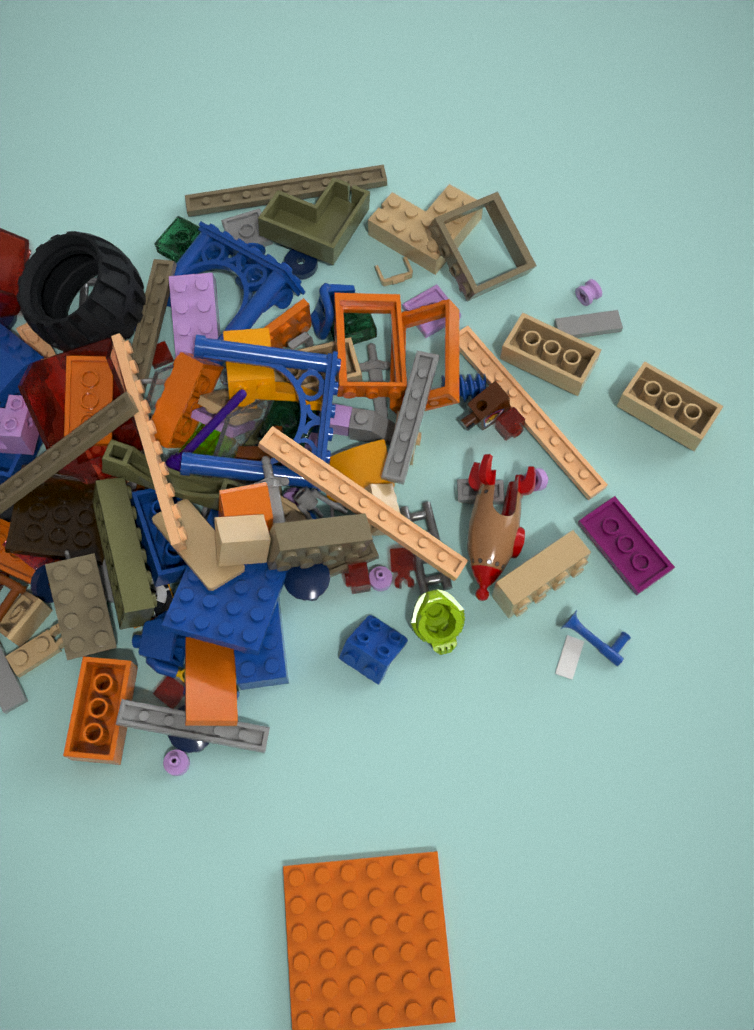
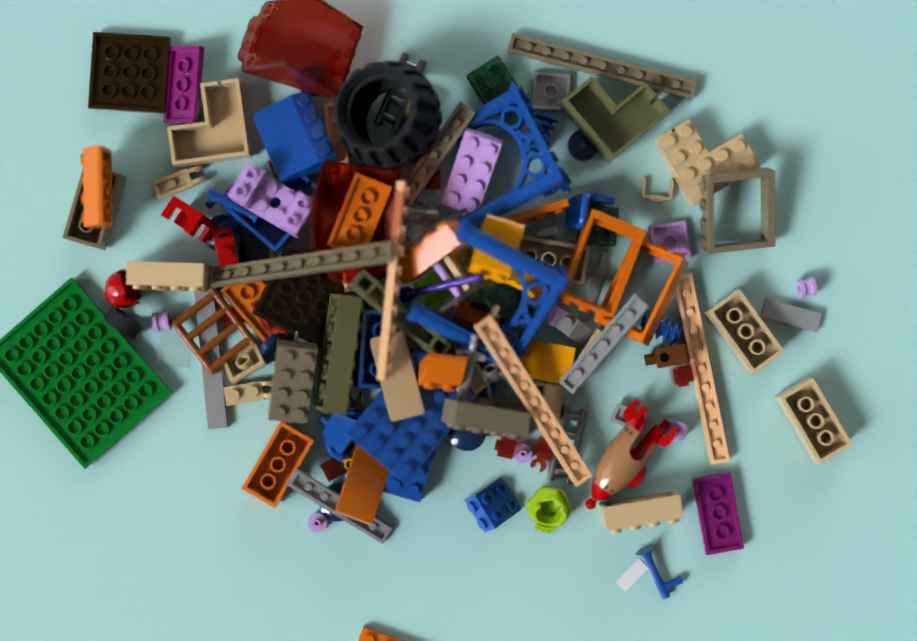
camera: 20 degrees right, 20 degrees up
tan slope [214,514,271,567] -> none

